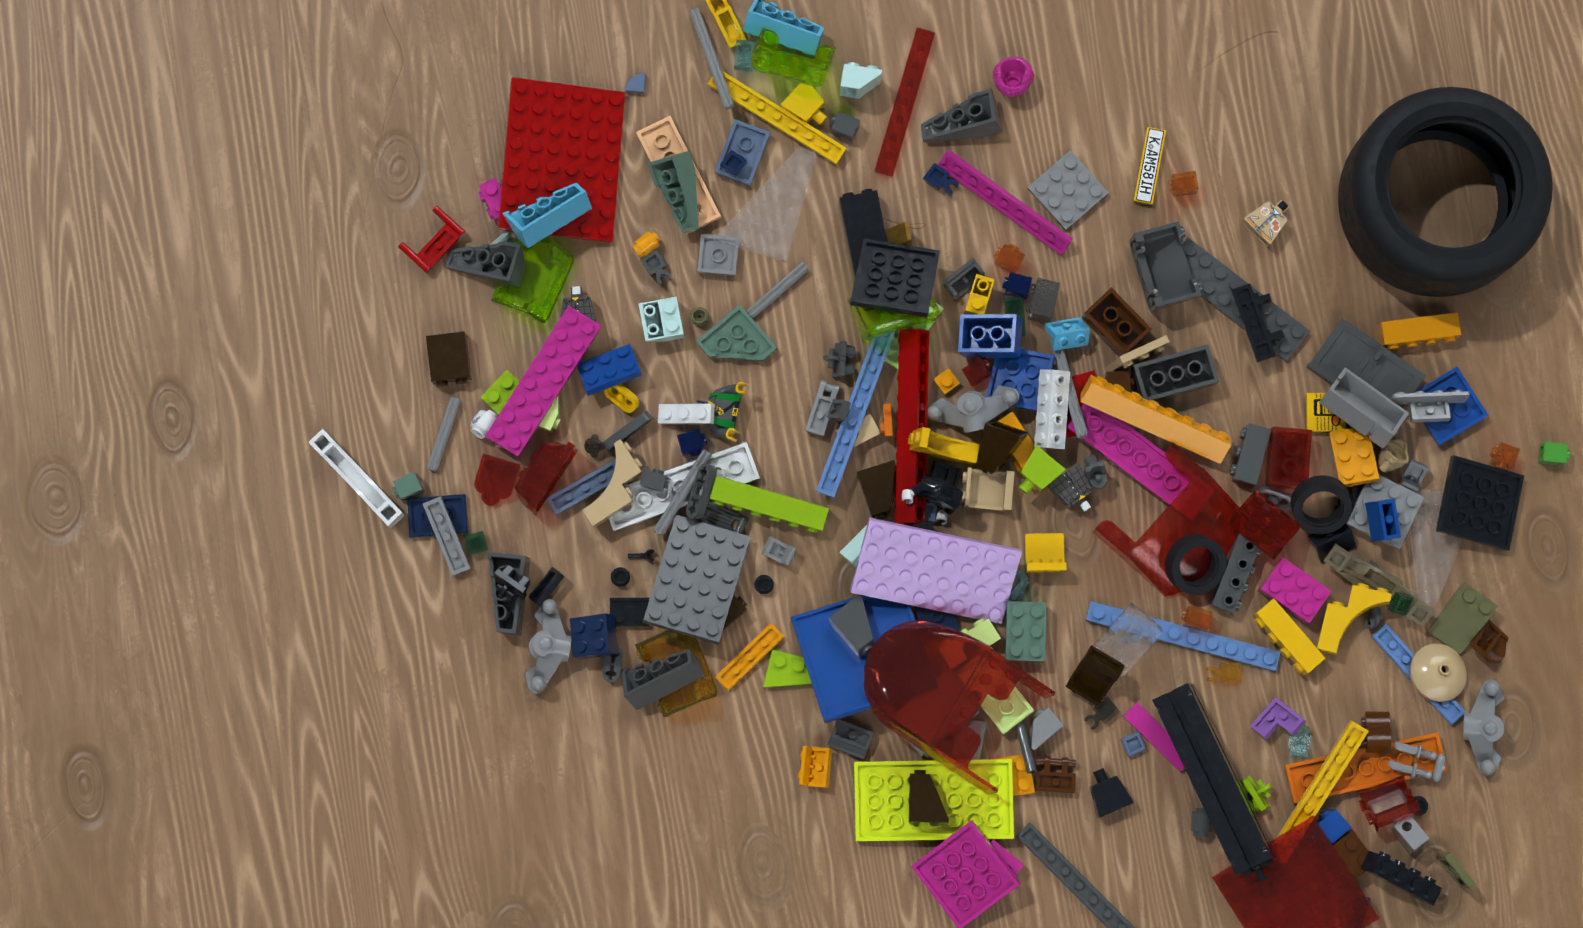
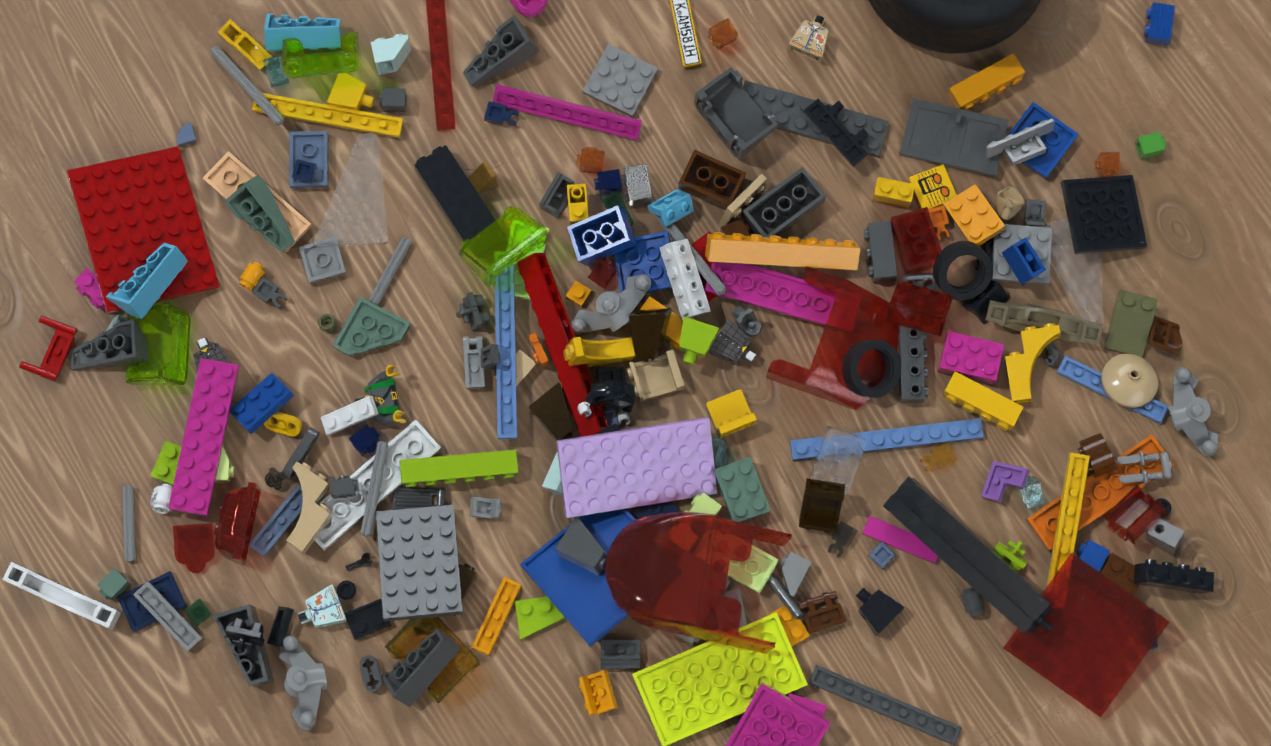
camera: 25 degrees left, 5 degrees down
dark brown brick [426,331,472,387] -> none
dark blue brick [570,613,618,659] -> none
light aqua slope [638,296,684,342] -> none
dark grey beam [686,463,717,520] -> none
black plate [754,575,774,594] -> none
black plate [850,239,940,318] -> none
dark brown slope [909,770,949,823] -> none
clear orange brick [1181,605,1213,632] -> none
light grey piece [1319,367,1409,449] -> none
clear green plate [1388,592,1413,615] -> none
olive tile [1436,852,1476,888] -> none
none -> light aqua torso [298,585,347,628]
none -> yellow brick [872,177,915,208]
none -> orange plate [925,205,950,241]

